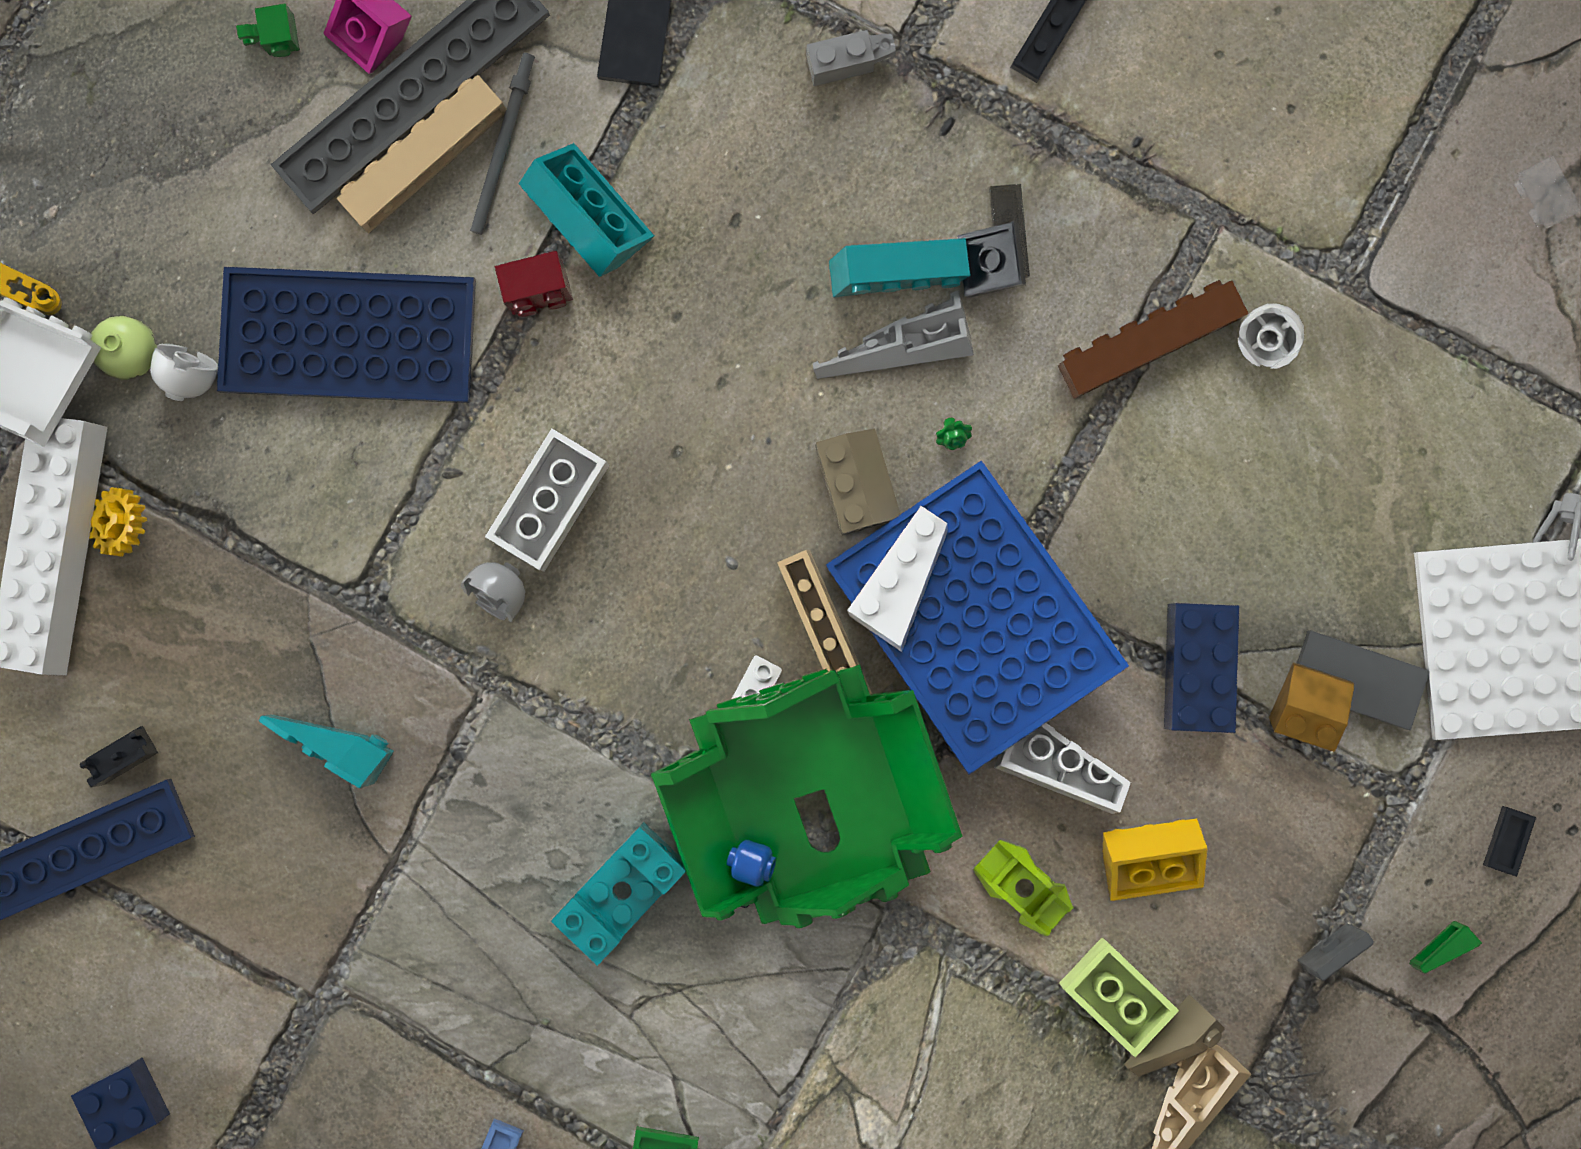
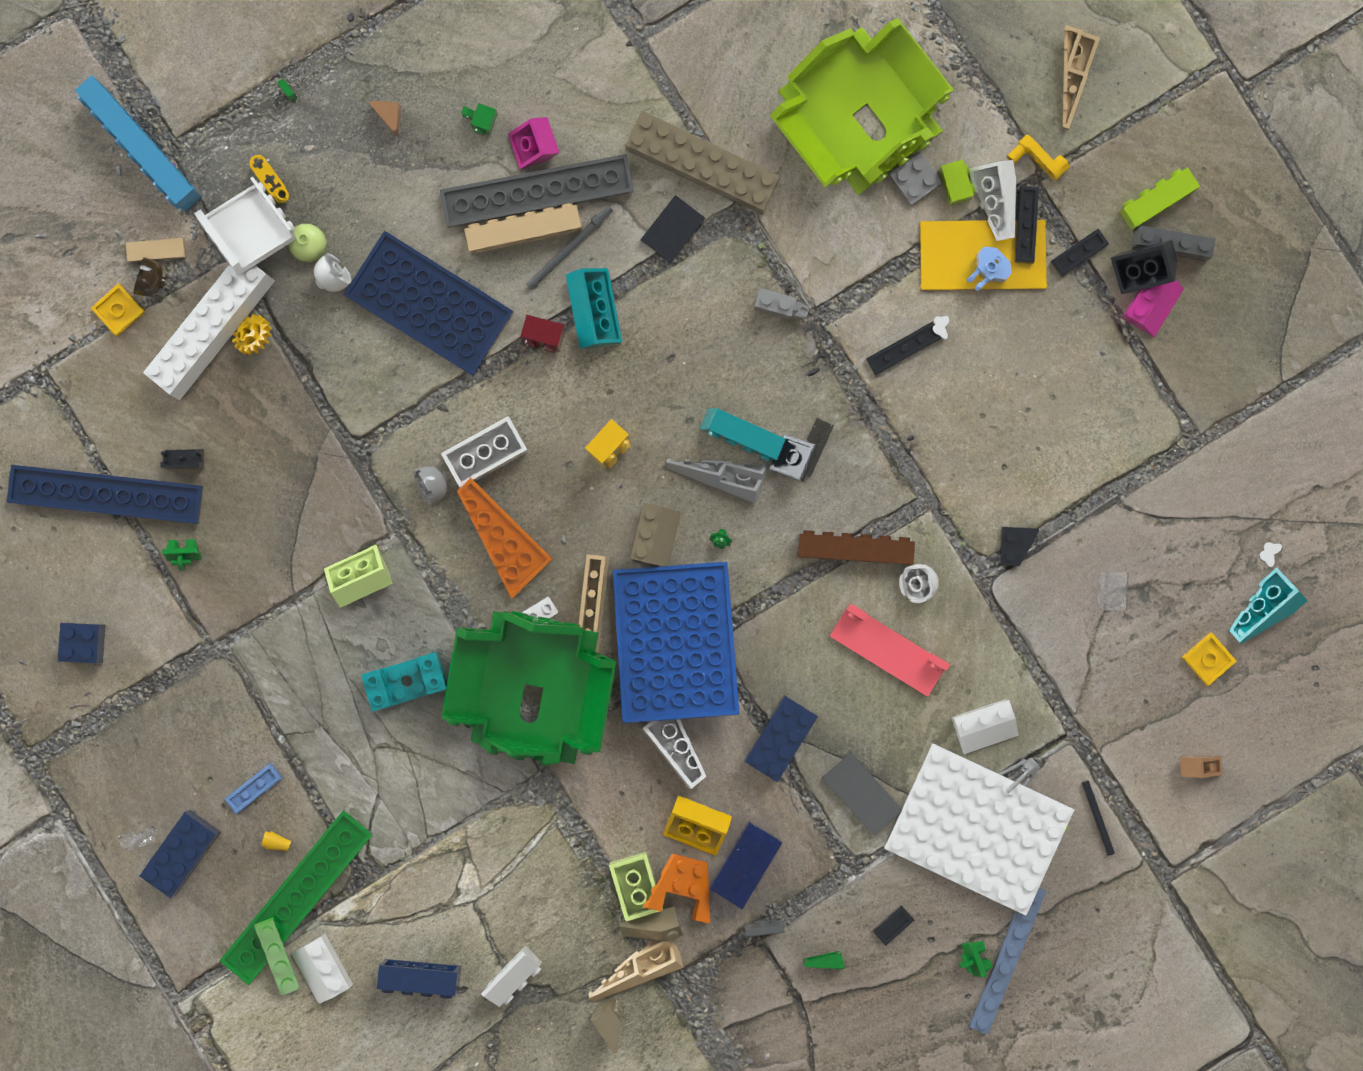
camera: 35 degrees right, 0 degrees up
teal wedge [259,714,394,788] -> none
blue head [727,840,776,887] -> none
white wedge [847,506,948,652] -> none
lime piece [973,840,1073,936] -> none
pearl gold slope [1269,662,1354,752] -> none
none -> green hips [162,539,202,571]
none -> yellowish green slope [324,545,393,608]
none -> medium nougat slope [369,101,401,136]
none -> orange wing [457,477,552,599]
none -> yellow brick [585,419,631,469]
none -> orange wing [643,854,710,924]
none -> clear blue brick [709,820,783,909]
none -> coral bracket [830,603,950,696]
none -> white slope [951,699,1019,754]
none -> black wing [1000,527,1039,566]

